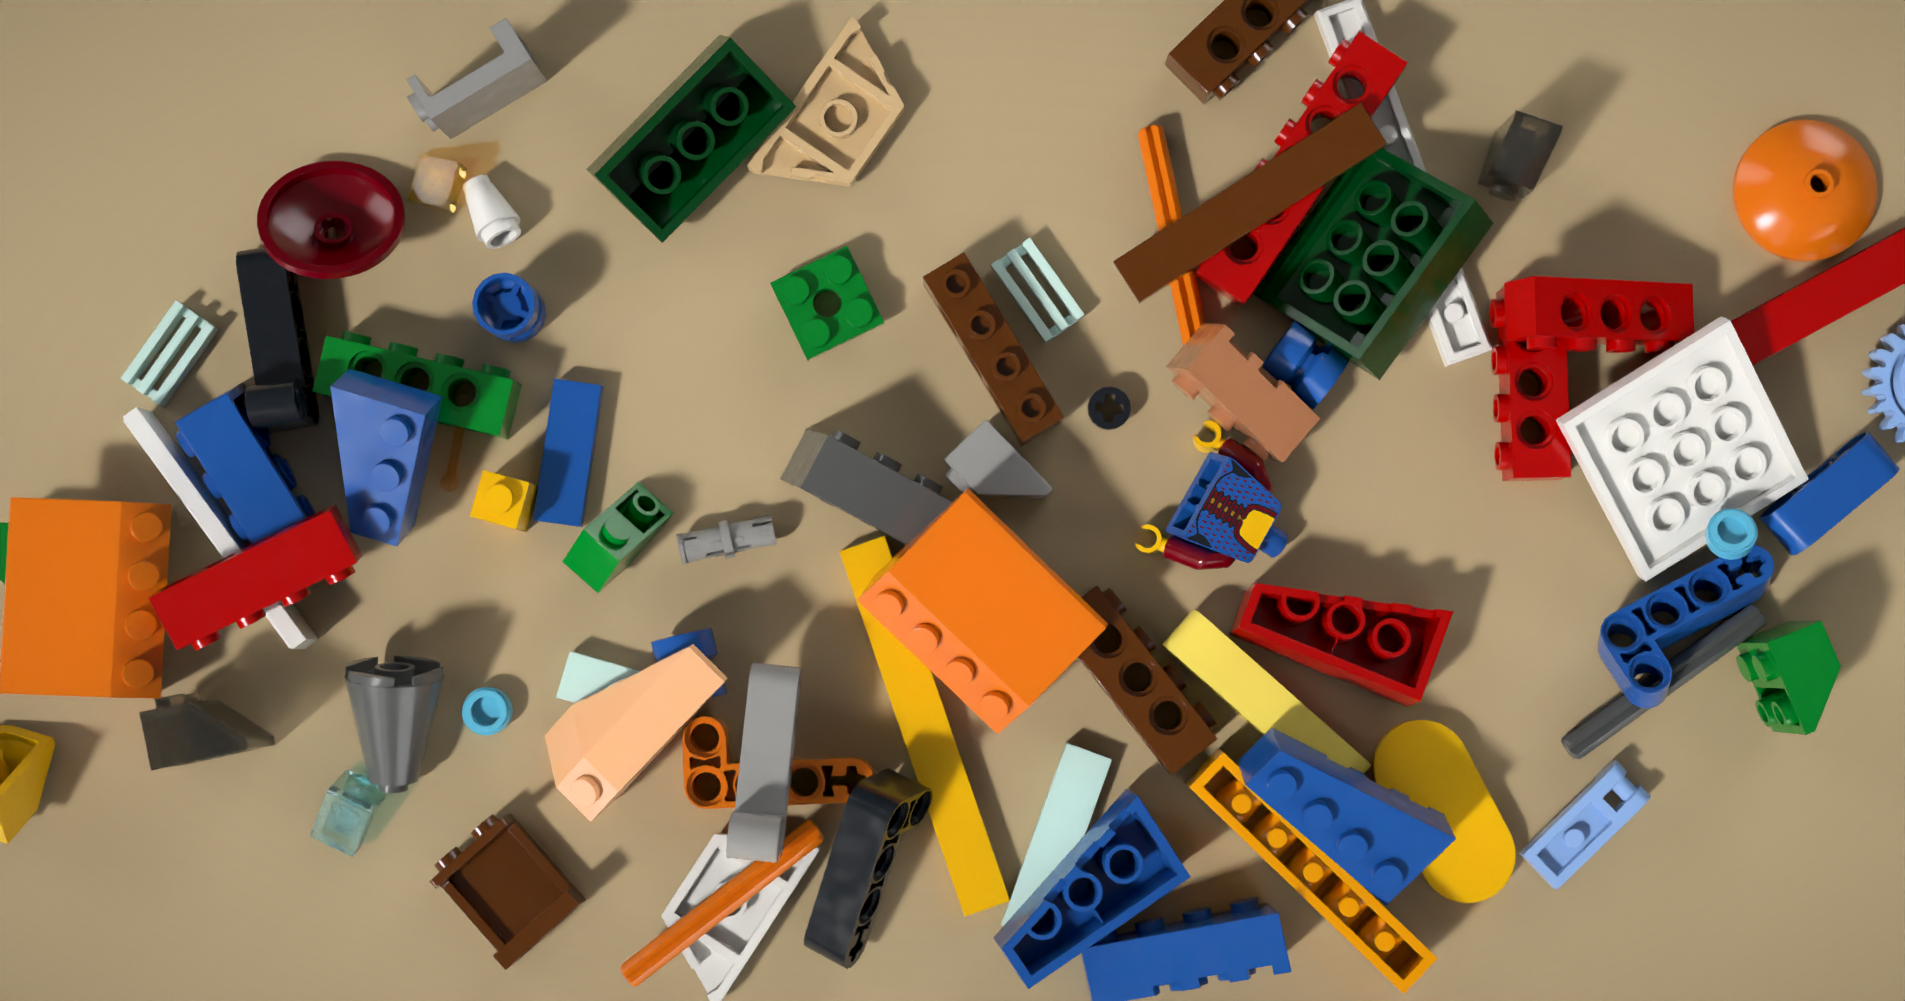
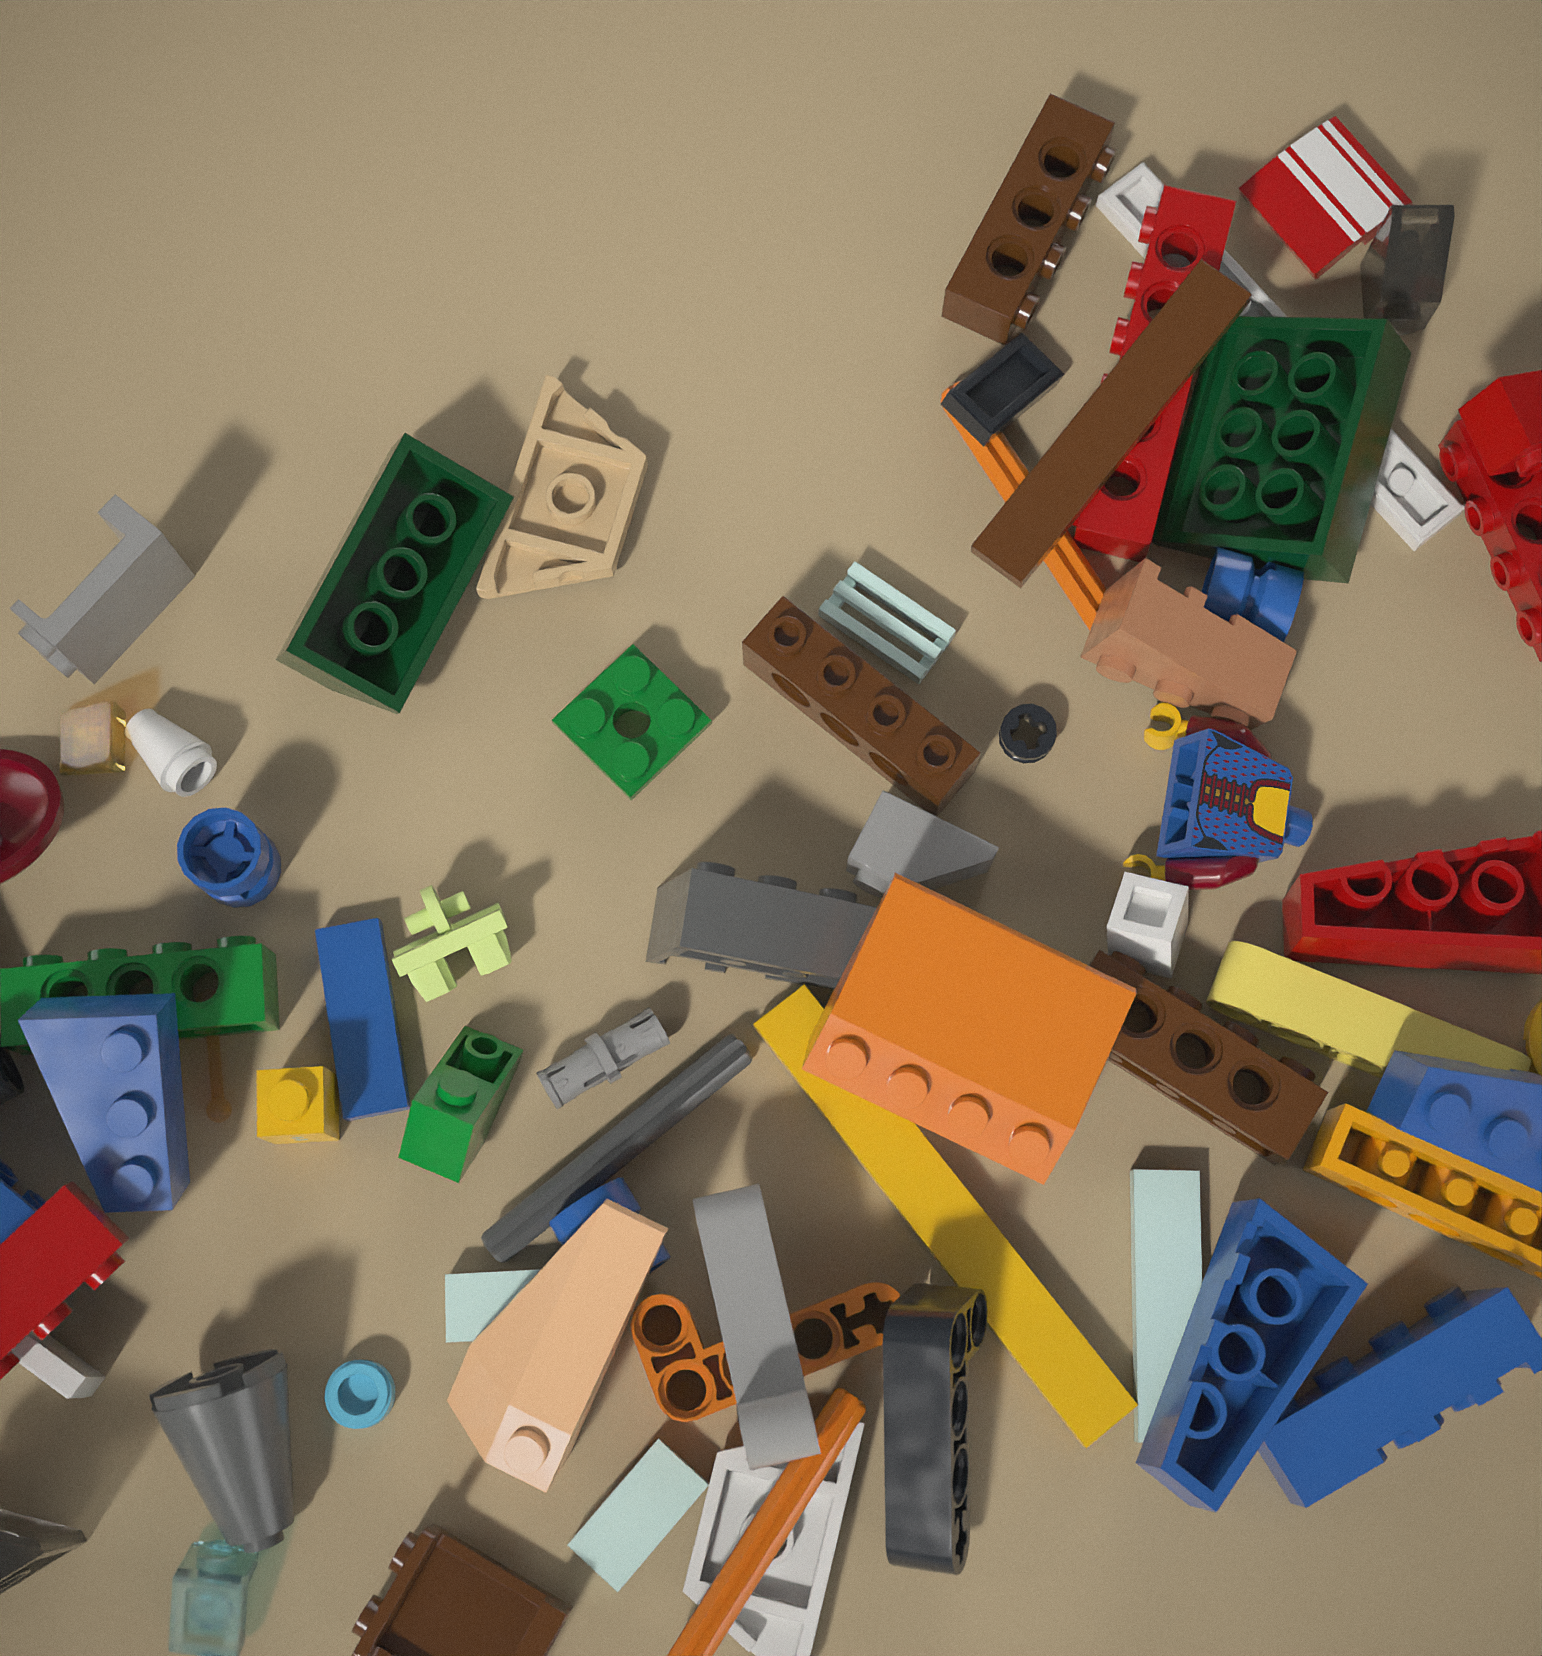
camera: 20 degrees left, 10 degrees down
none -> yellowish green hips [392,885,512,1002]
none -> dark grey axle [481,1034,752,1263]
none -> light aqua tile [567,1438,709,1592]
none -> black tile [941,333,1065,447]
none -> white panel [1107,872,1189,979]
none -> red slope [1238,116,1413,280]

